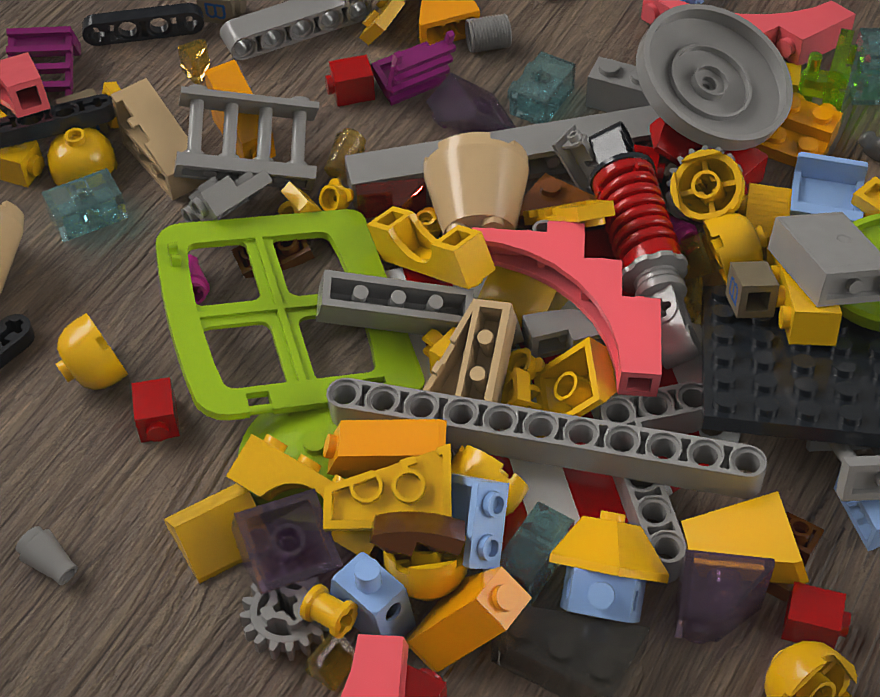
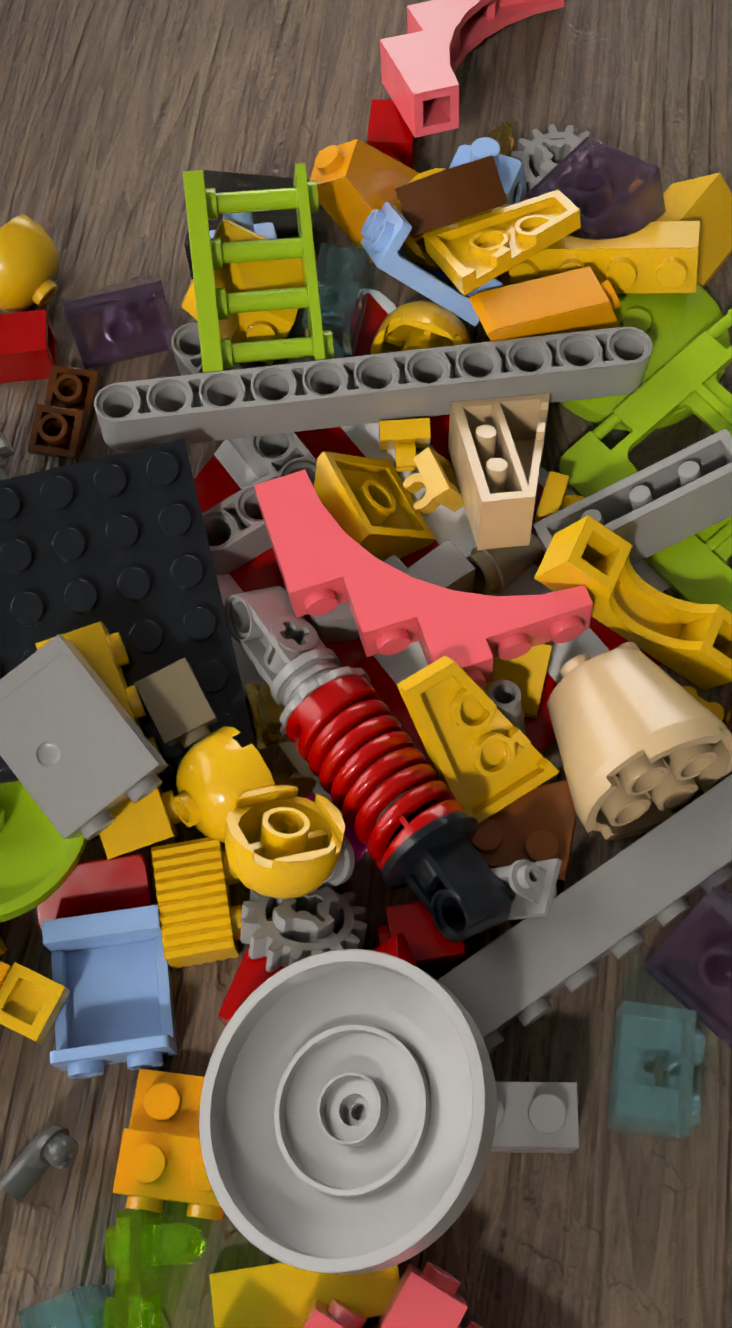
camera: 160 degrees right, 15 degrees up
yellow bush [300,584,358,639] -> none
yellow plate [506,348,545,384] -> none
yellow slope [681,491,809,584] -> none
none -> lime fence [183,163,334,373]

